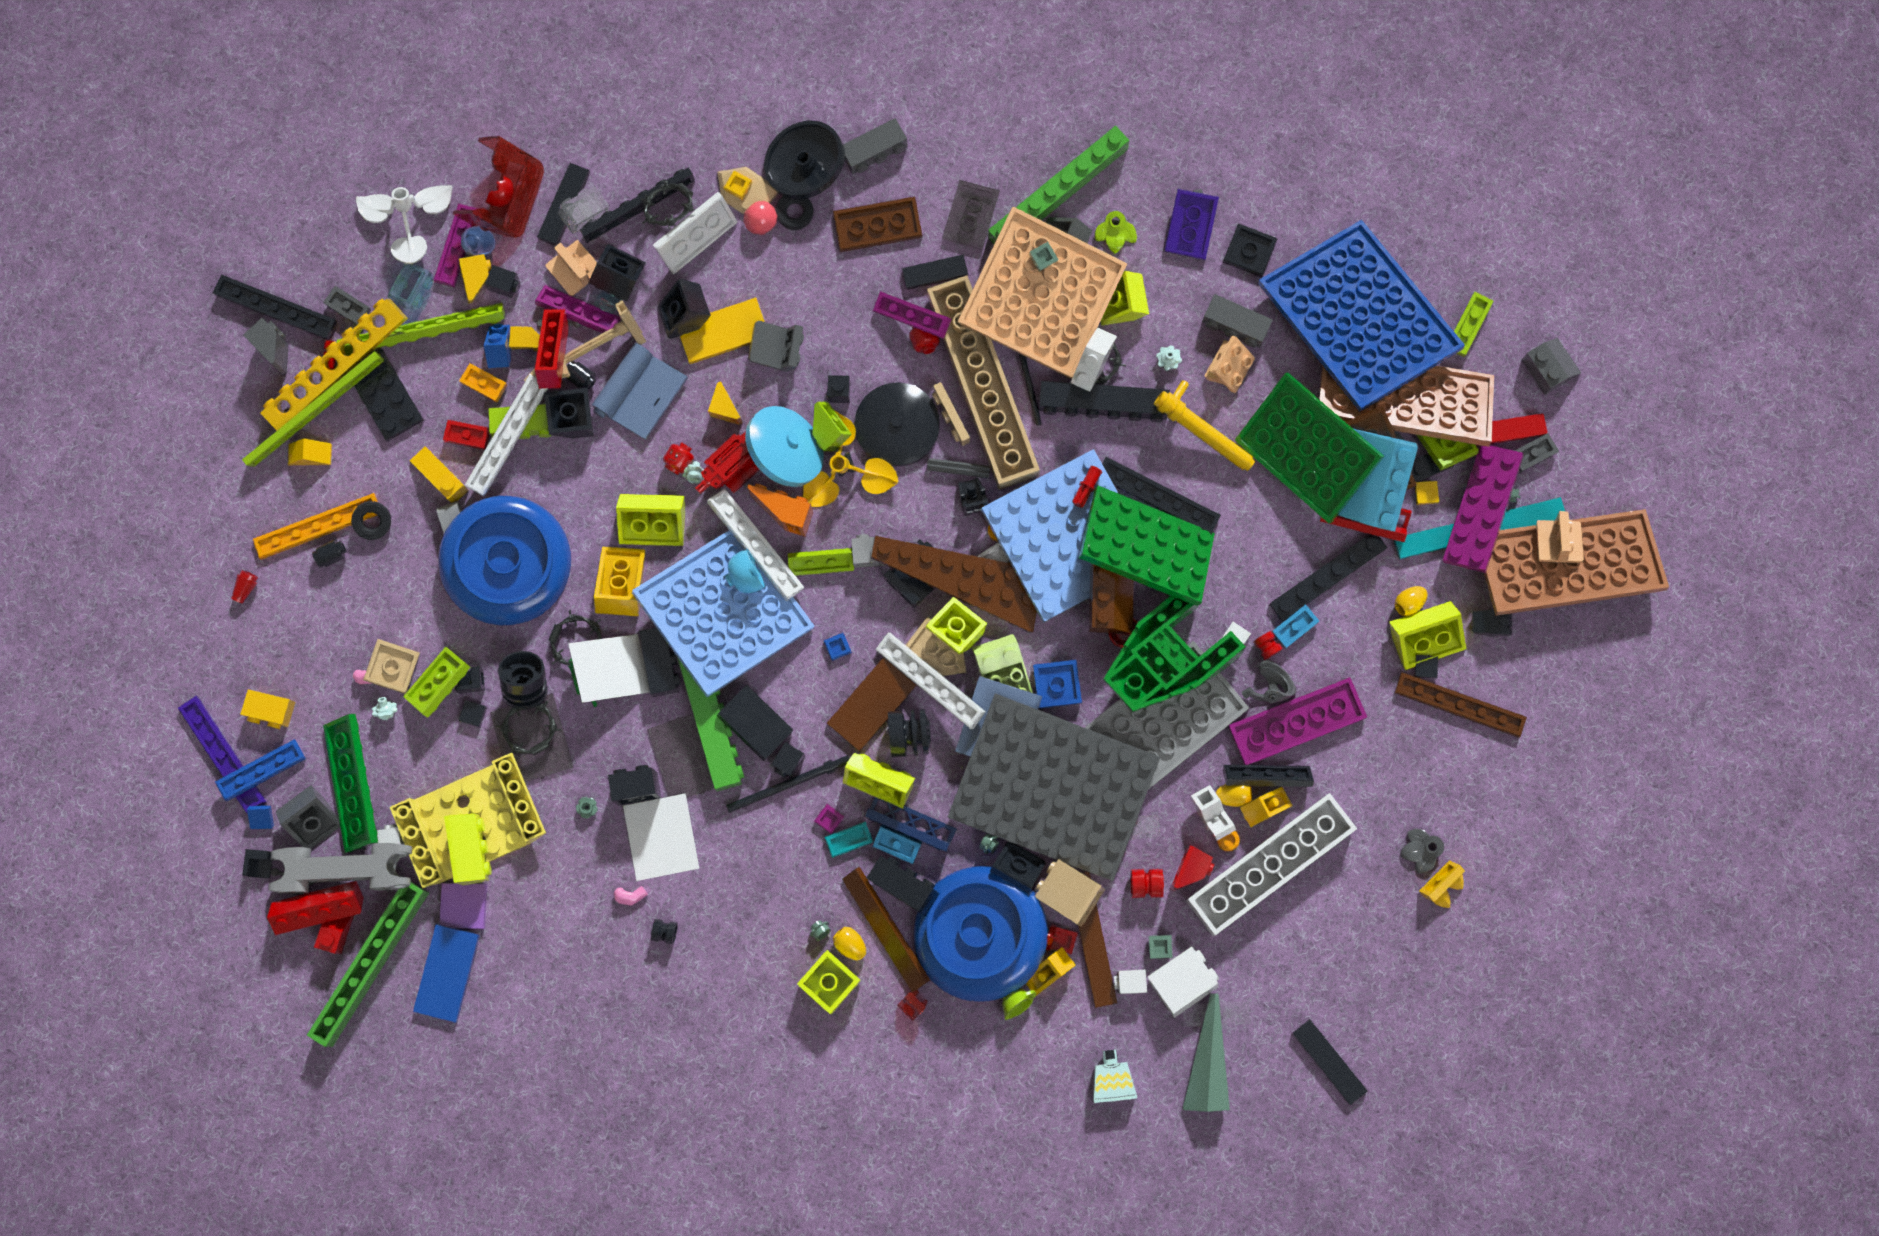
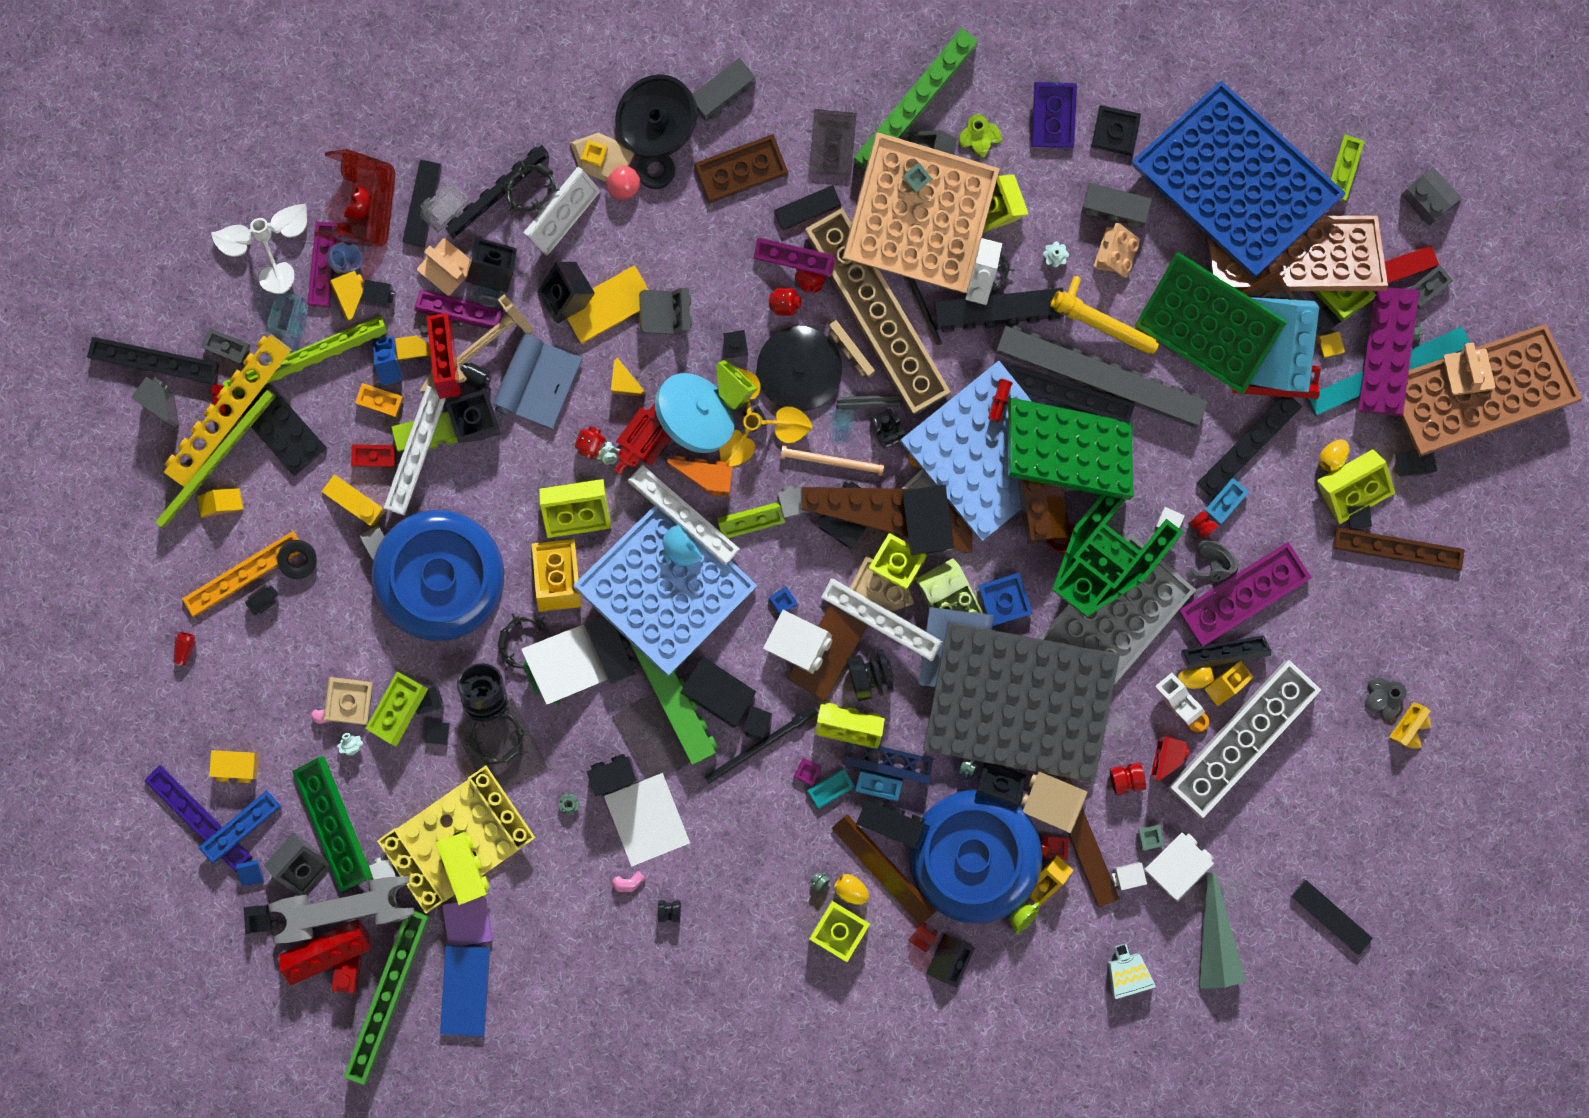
camera: 15 degrees left, 5 degrees up
none -> white brick [763,610,832,674]
none -> red head [769,288,802,316]
none -> light nougat bar [781,446,884,476]
none -> clear light blue plate [831,408,855,433]
none -> black tile [902,485,955,556]
none -> black panel [927,934,975,988]
none -> dark grey brick [995,325,1208,428]

